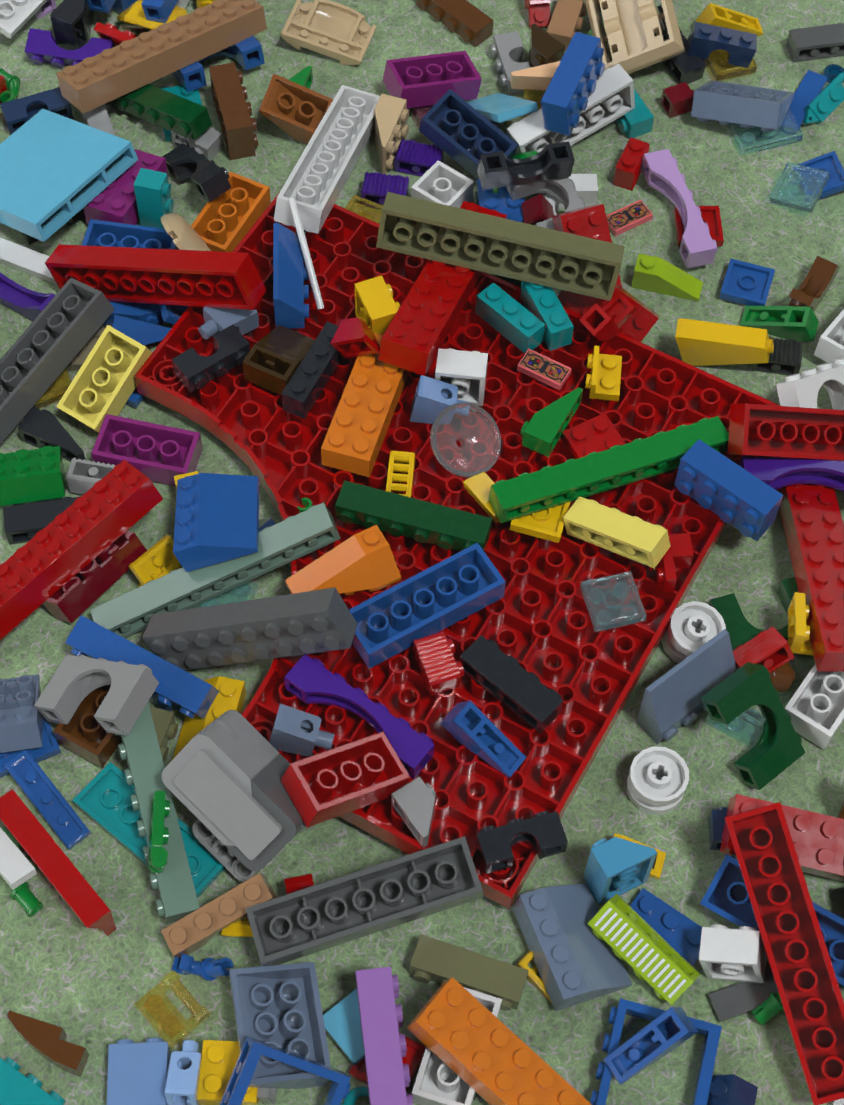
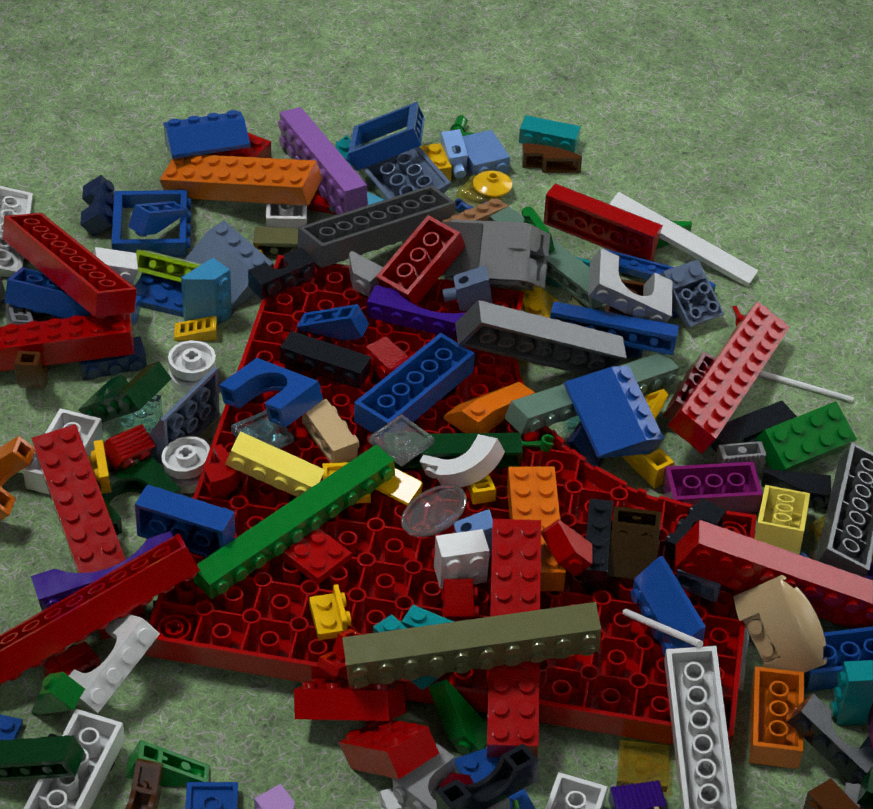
camera: 160 degrees right, 15 degrees down
yellow brick [355,276,400,335] -> none
tile [517,349,572,390] -> none
green slope [521,387,583,457] -> none
lime slope [631,253,703,302] -> none
yellow slope [675,318,774,366] -> none
pearl dark grey brick [751,336,803,375] -> none
none -> blue arch [219,358,323,428]
none -> tan brick [302,399,359,463]
none -> clear plate [369,414,434,467]
none -> white arch [420,434,505,488]
none -> red brick [443,579,479,622]
none -> yellow dish [473,171,512,197]

